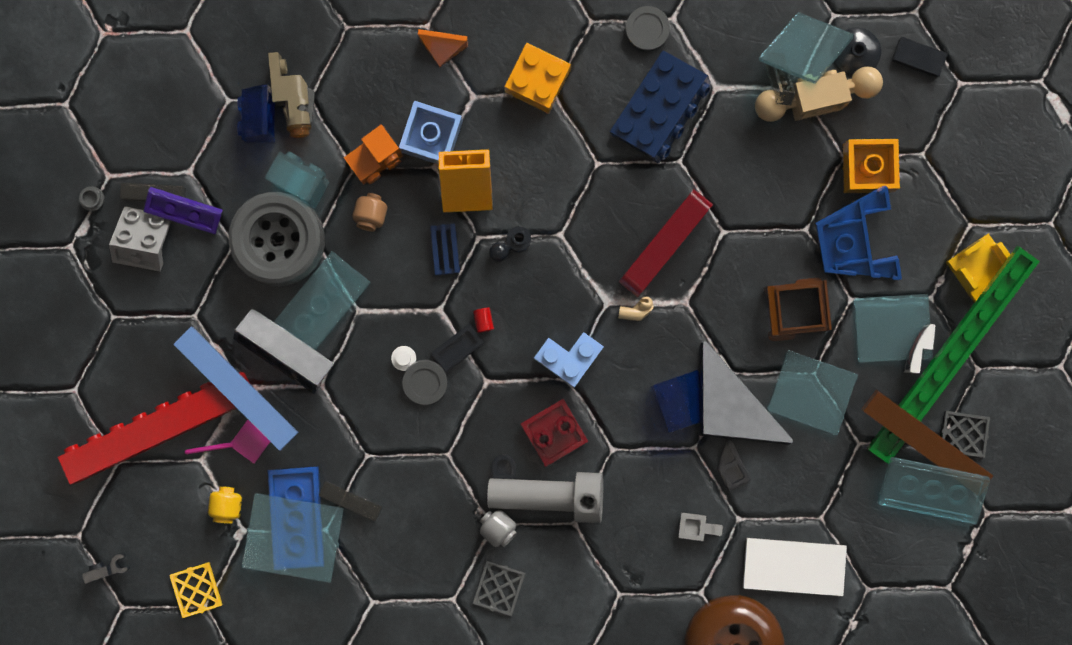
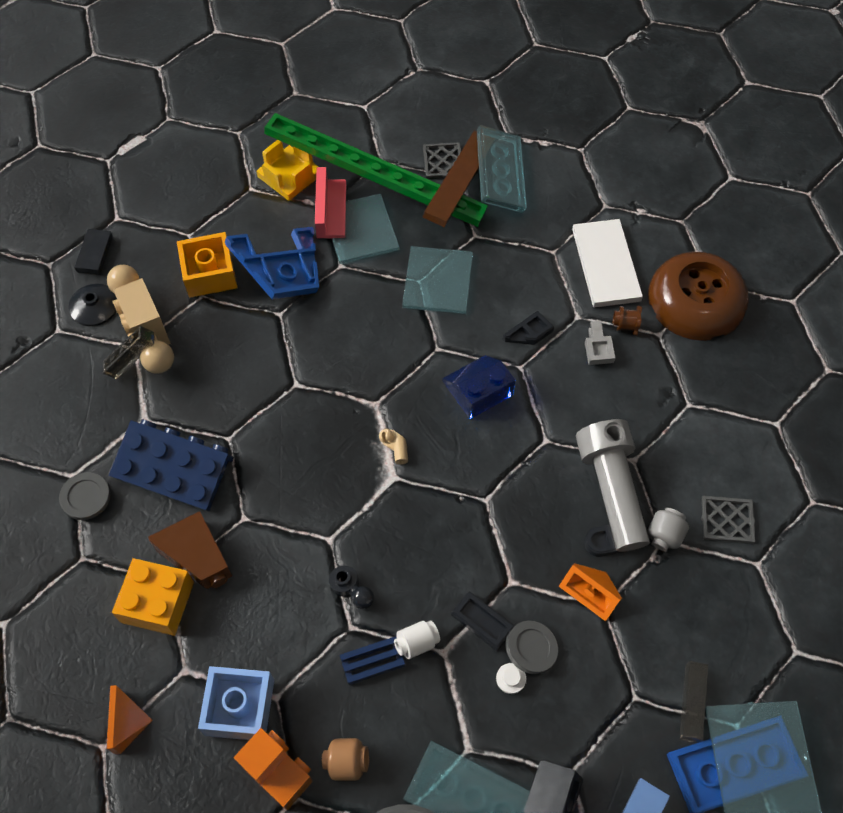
camera: 100 degrees left, 25 degrees down
light orange brick [439,150,493,212] -> none
red hinge [473,307,494,333] -> none
dark red plate [521,399,588,467] -> none
light blue brick [534,332,603,388] -> none
dark red beam [619,189,713,298] -> none
tile [700,341,793,445] -> none
clear light blue piece [759,12,854,84] -> none
reddish brown piece [763,278,832,341] -> none
white slope [904,324,935,374] -> none
none -> reddish brown slope [148,511,232,589]
none -> coral panel [315,167,346,238]
none -> white brick [394,621,440,659]
none -> orange slope [559,563,622,621]
none -> reddish brown brick [613,306,642,336]

